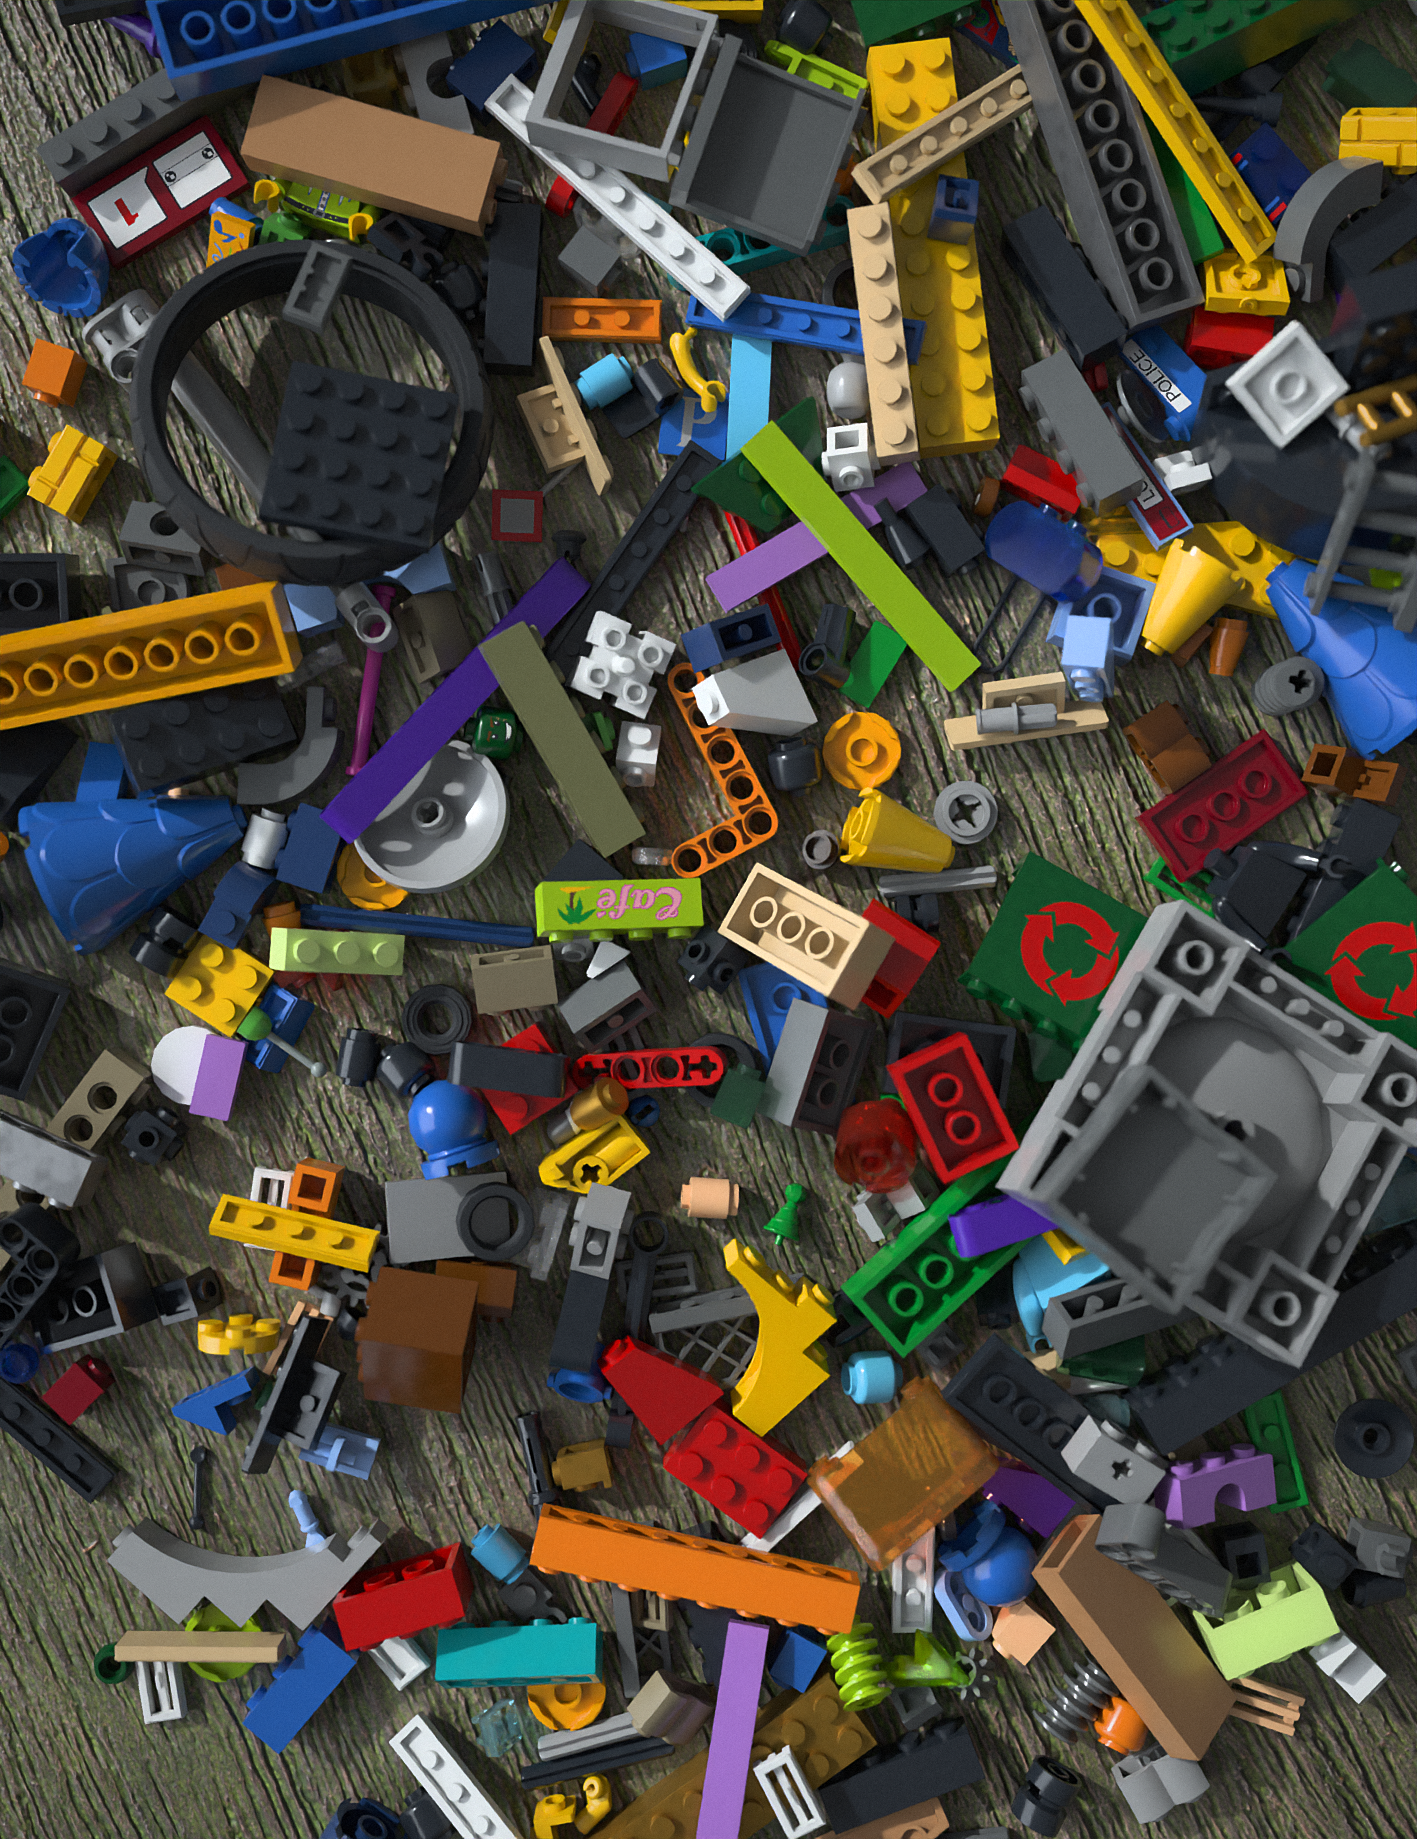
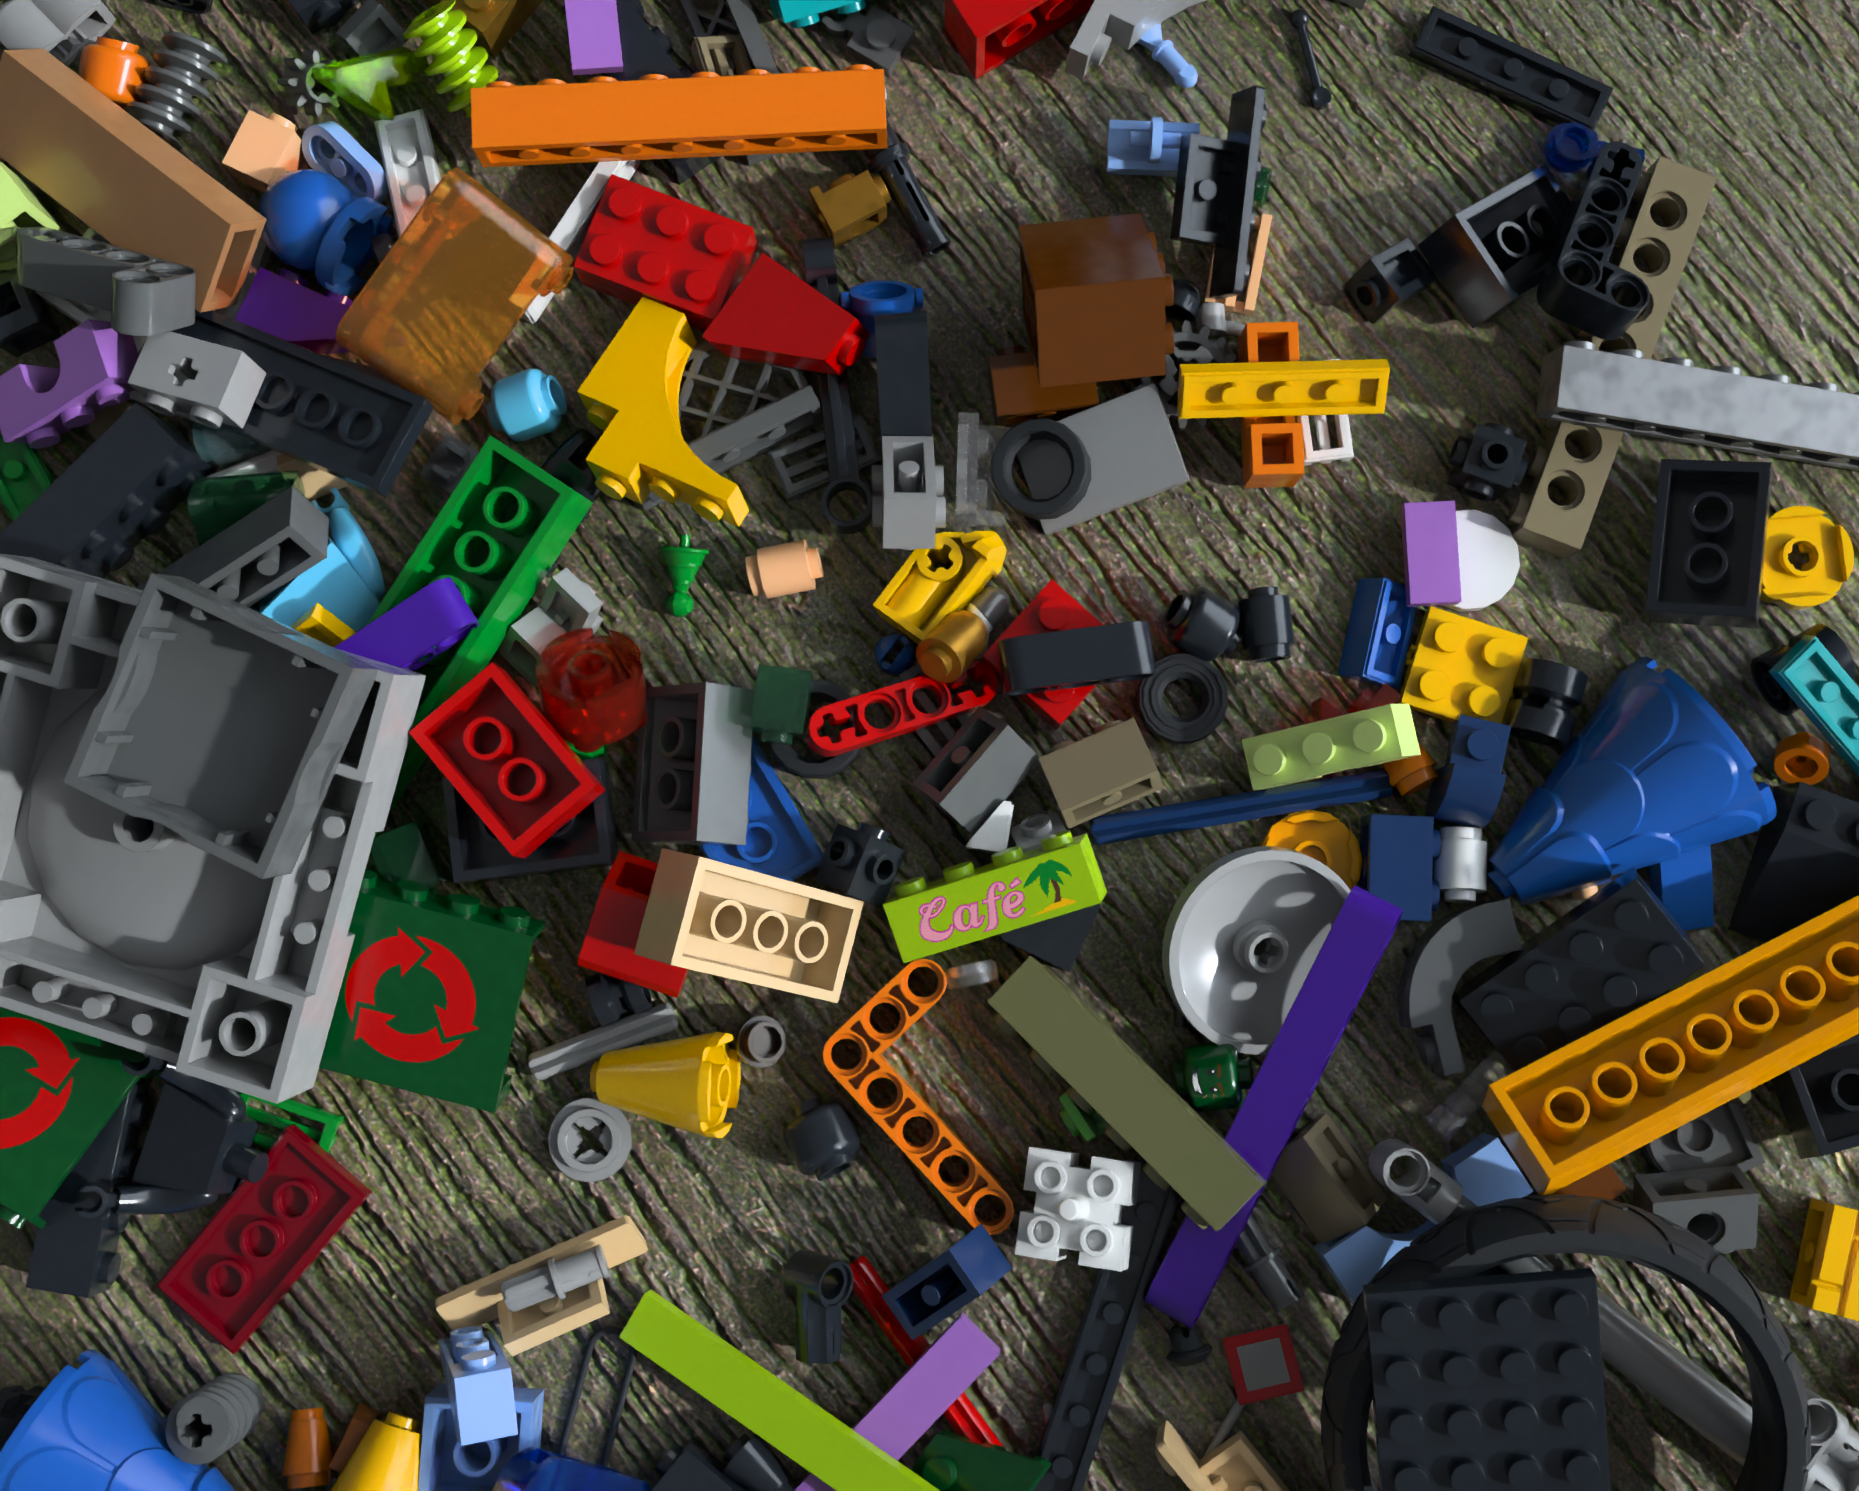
camera: 165 degrees right, 5 degrees down
dark red brick [41,1354,116,1425] -> none
blue slope [171,1366,260,1435] -> none
yellow plate [198,1313,281,1355] -> none
hinge [236,1006,327,1078] -> none
dark pink bar [345,585,396,776] -> none
blue tile [408,1080,500,1180] -> none
dark azure brick [471,1523,530,1585] -> none
white bracket [616,721,661,787] -> none
white slope [692,649,818,736] -> none
blue brick [767,1623,827,1693] -> none
light orange tile [822,712,901,791] -> none
green tile [836,620,907,709] -> none
black bracket [975,1264,1019,1330] -> none
reddish brown brick [1121,700,1212,795] -> none
reddish brown brick [1301,743,1408,807] -> none

